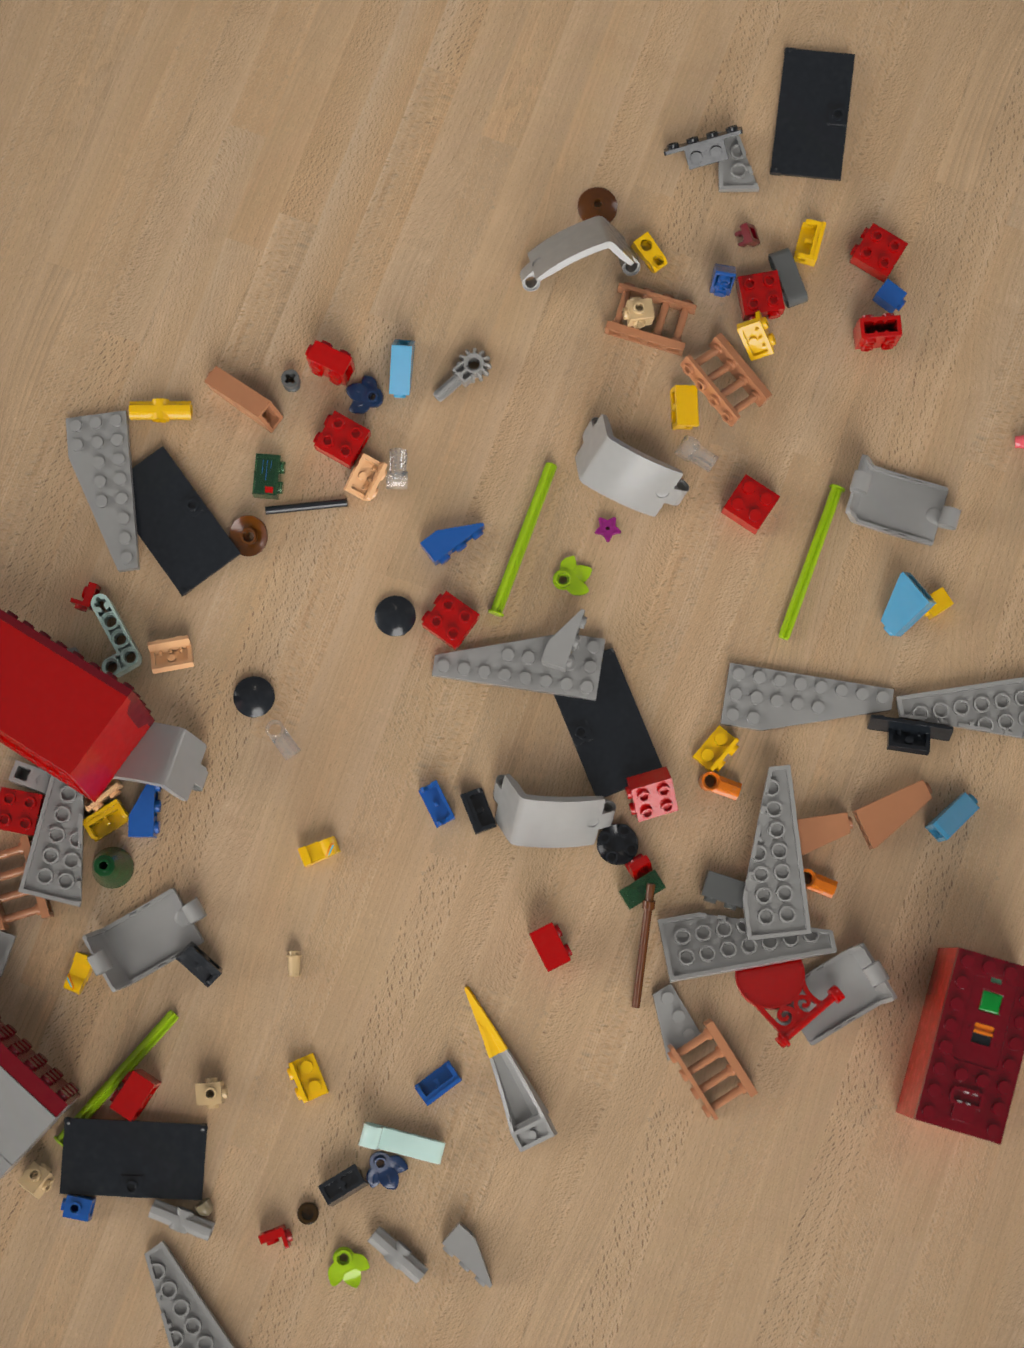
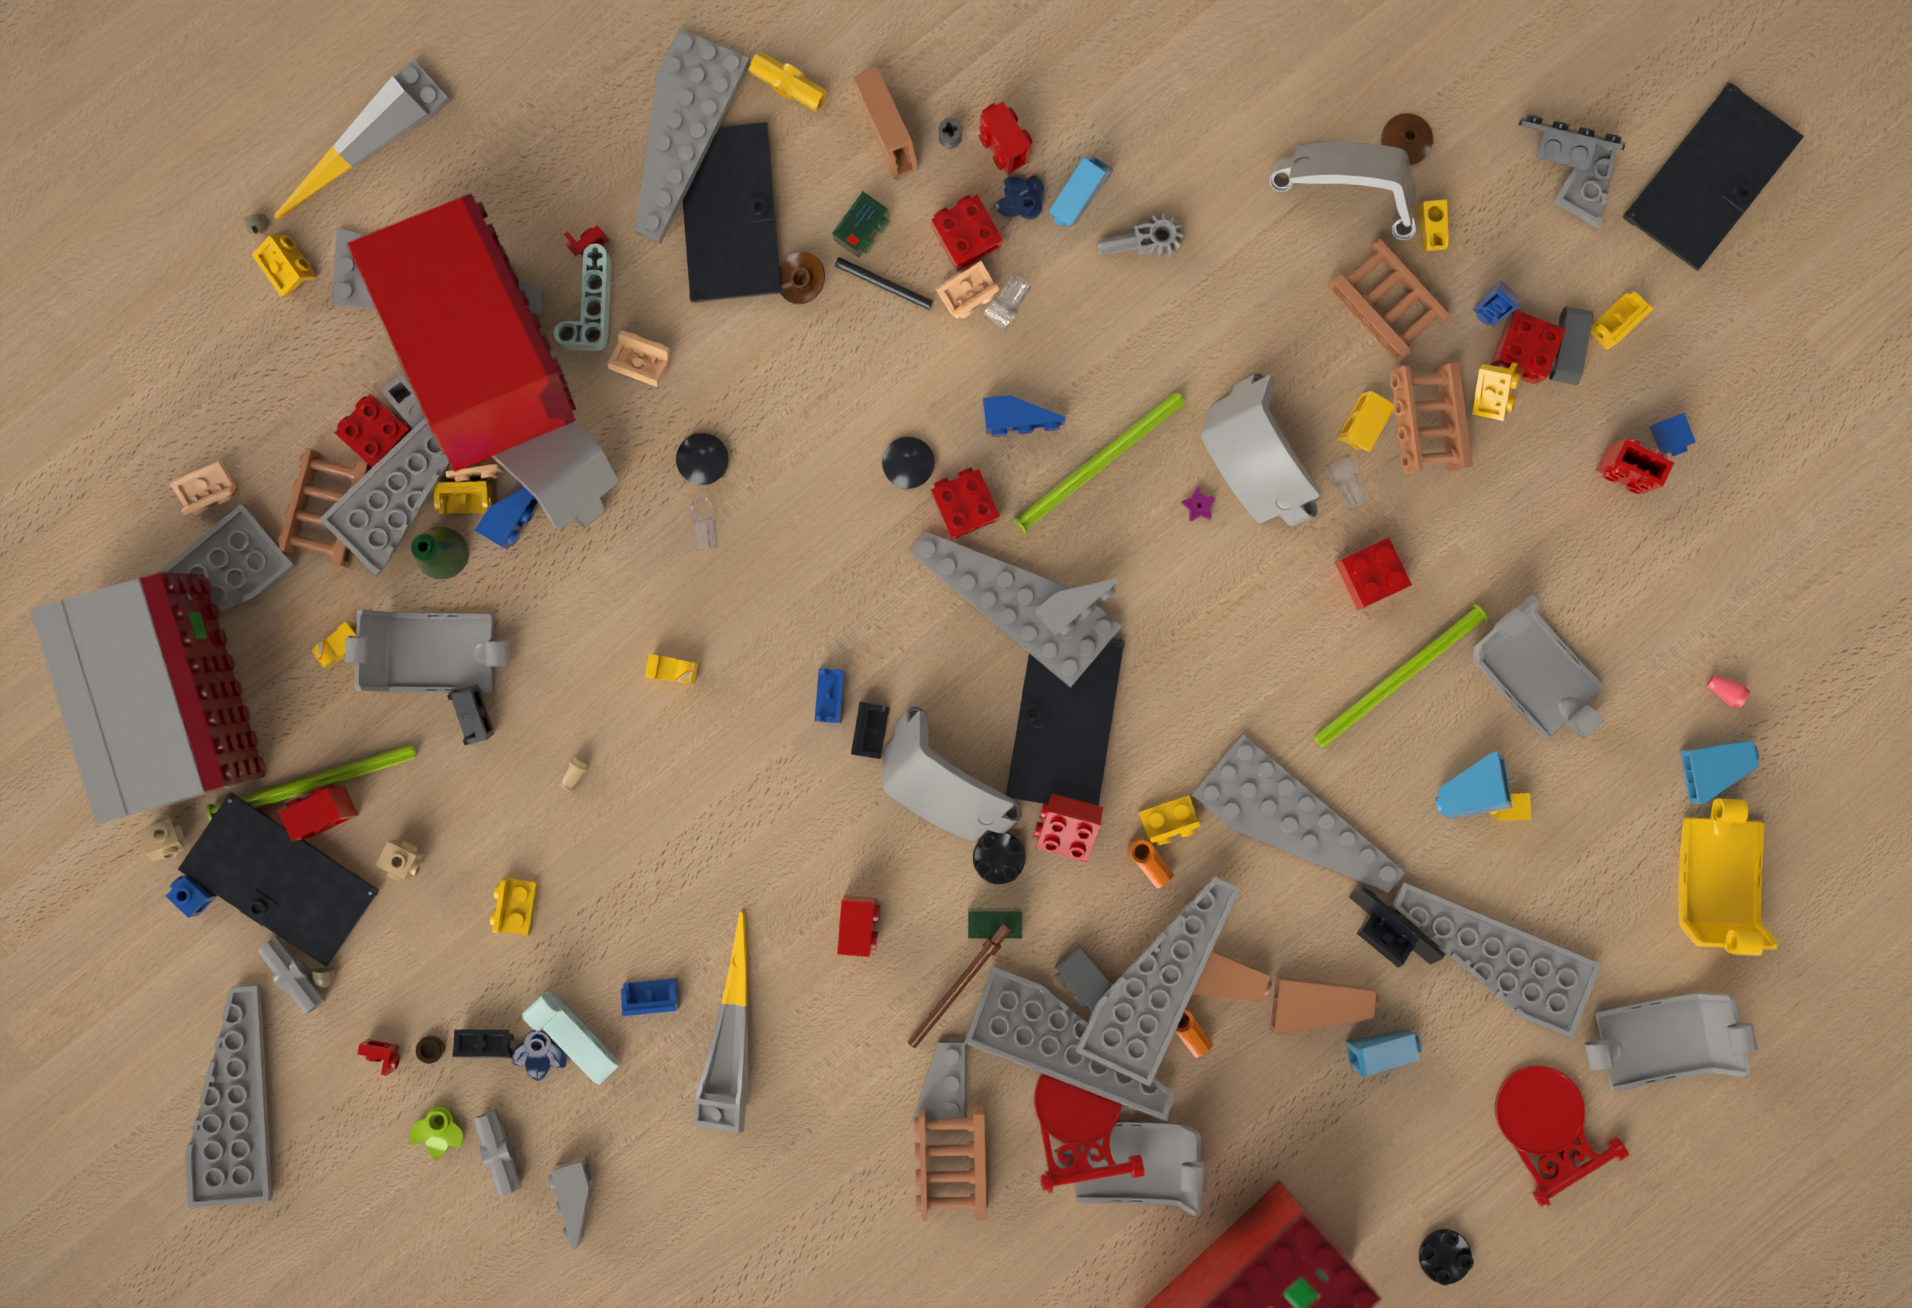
camera: 30 degrees right, 5 degrees up
lime plate [553,556,592,596] -> none
tan brick [622,297,655,328] -> none
red bracket [624,853,652,881] -> none
dark red tile [734,222,761,247] -> none
red brick [850,223,908,283] -> none

